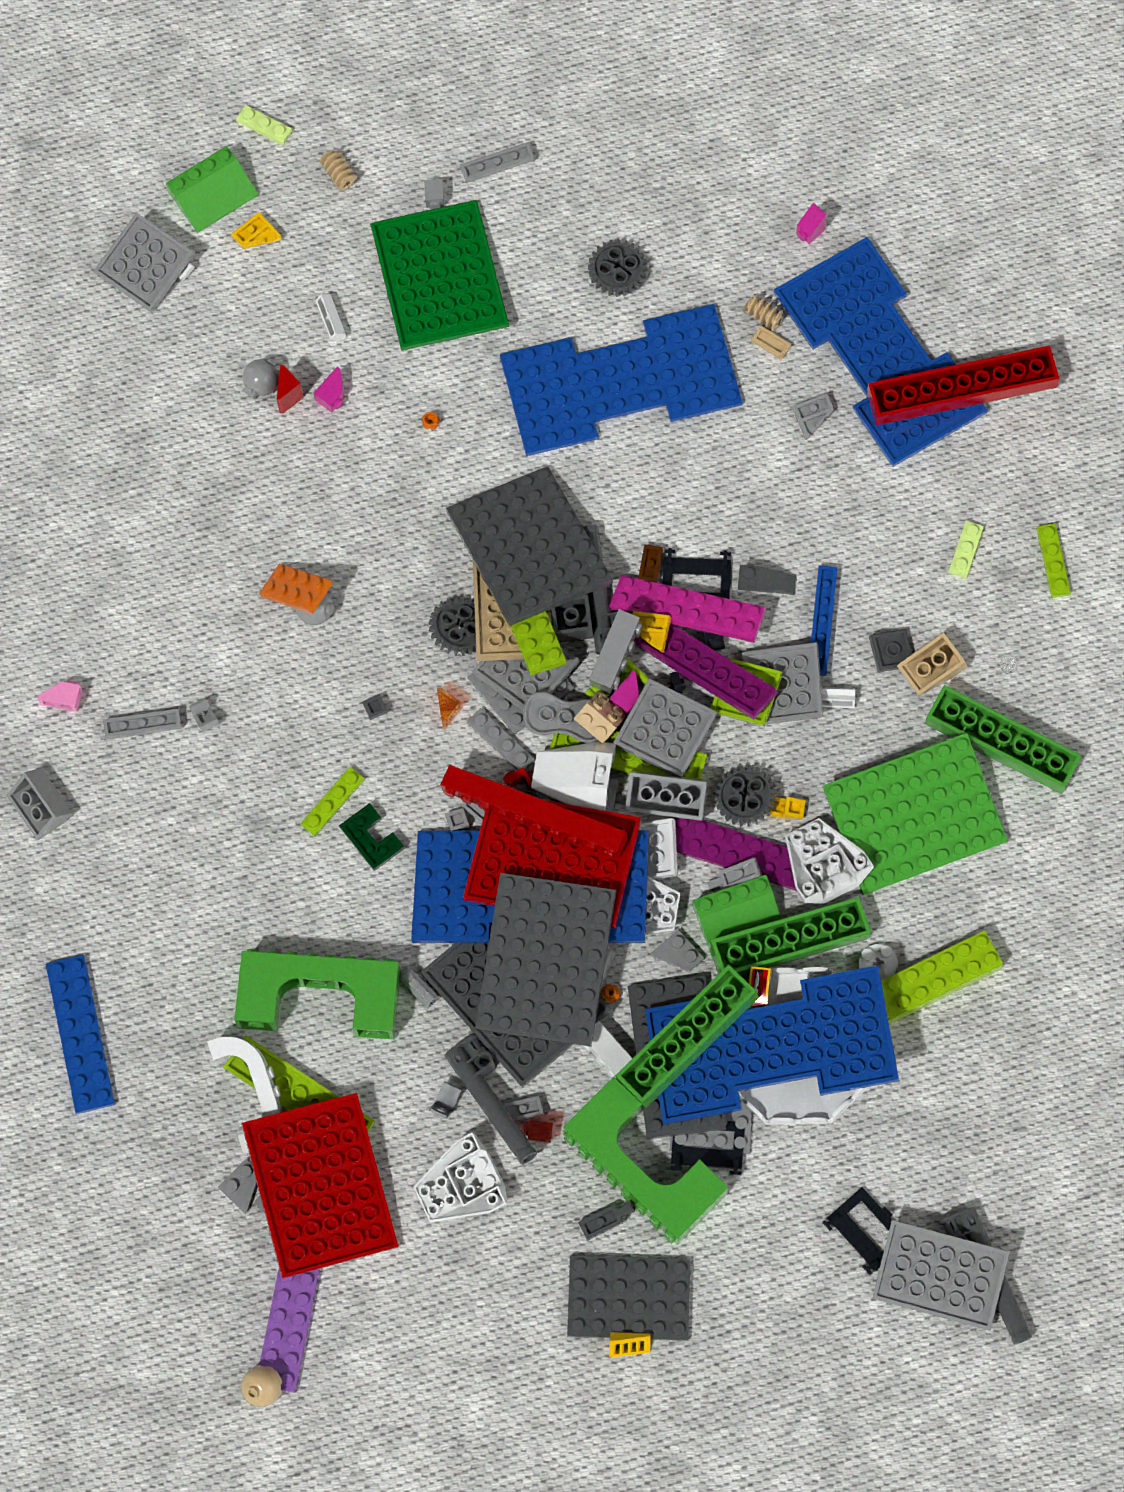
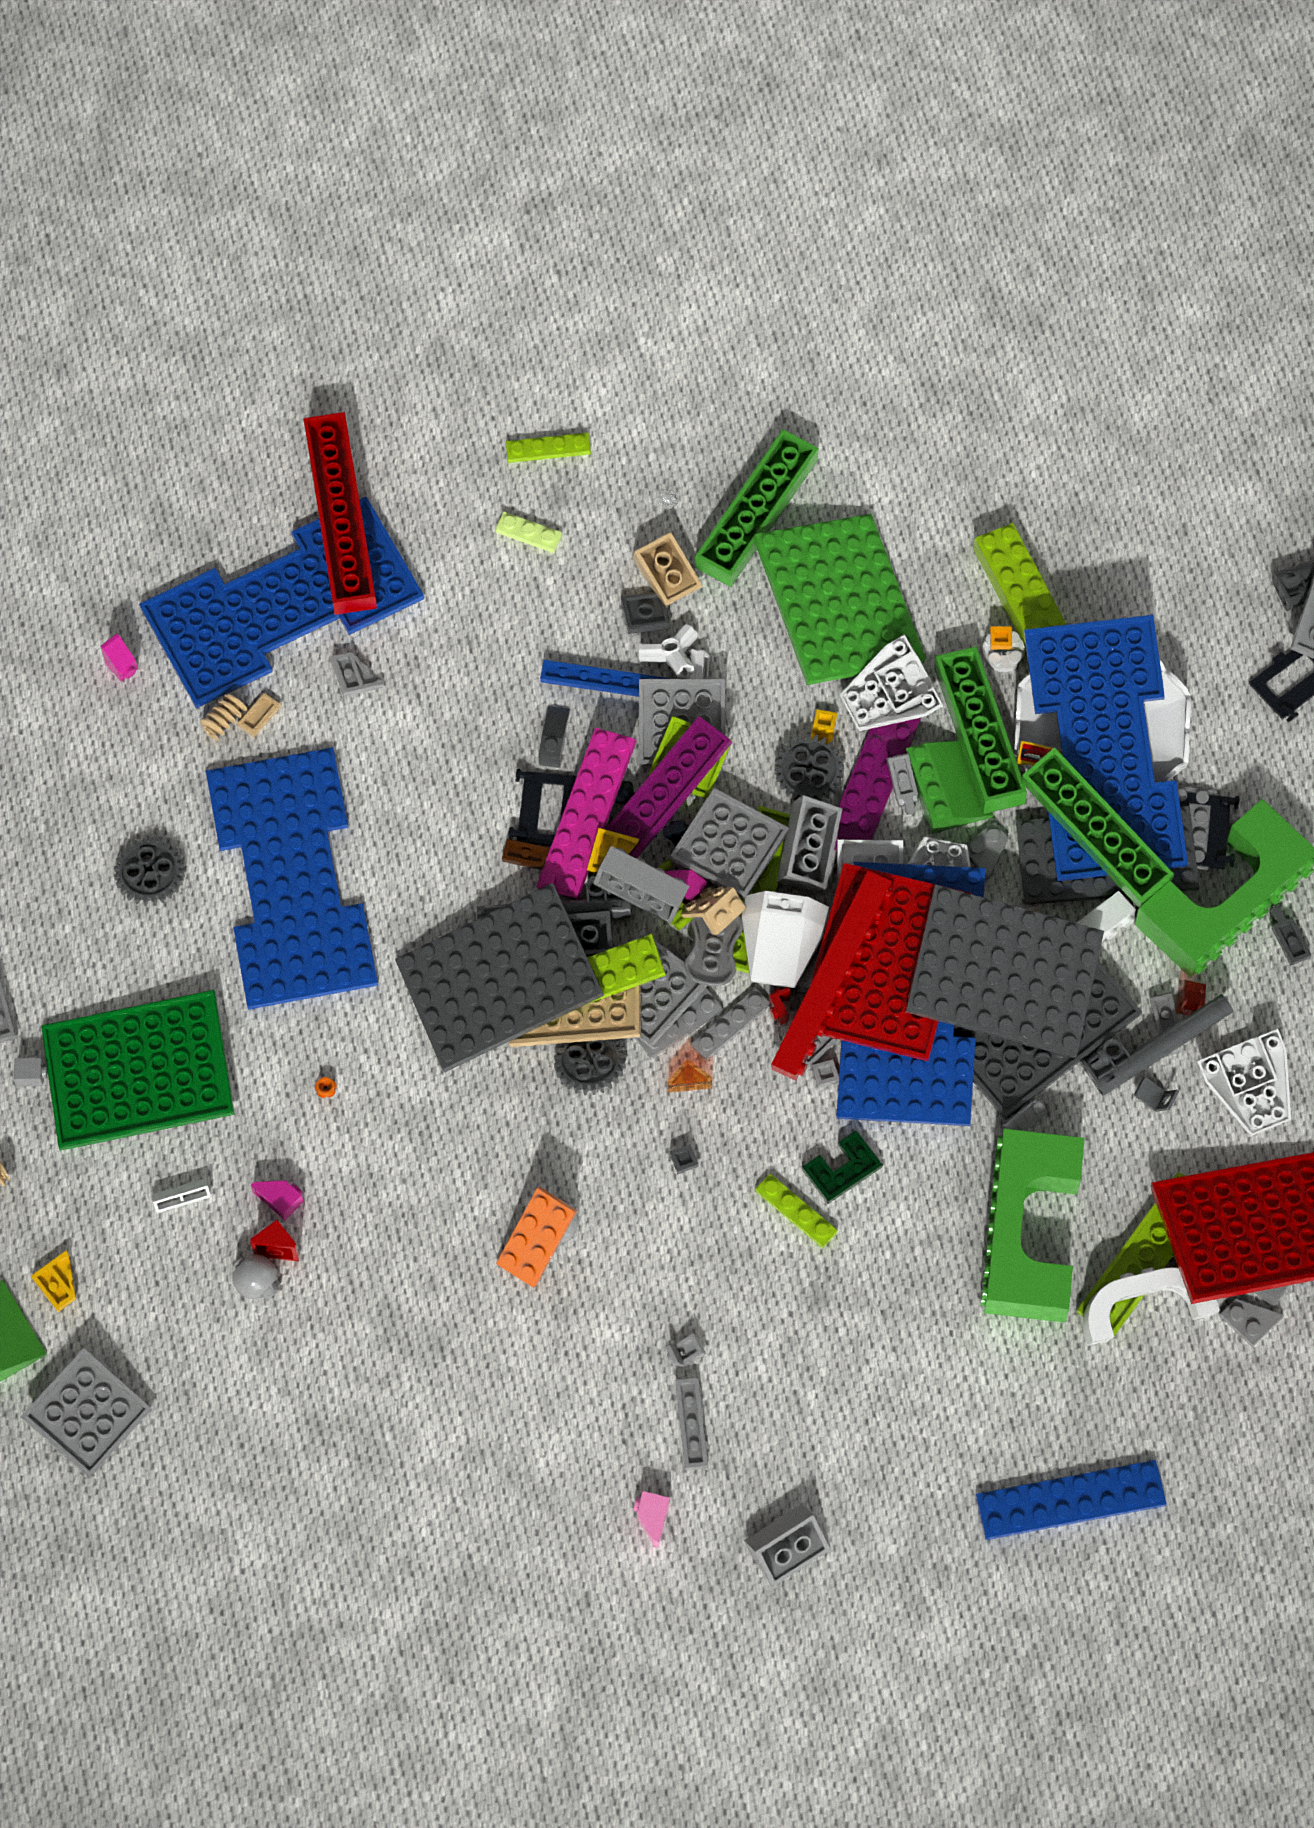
camera: 90 degrees left, 5 degrees down
none -> white piece [639,624,698,679]
none -> light orange plate [990,626,1012,649]

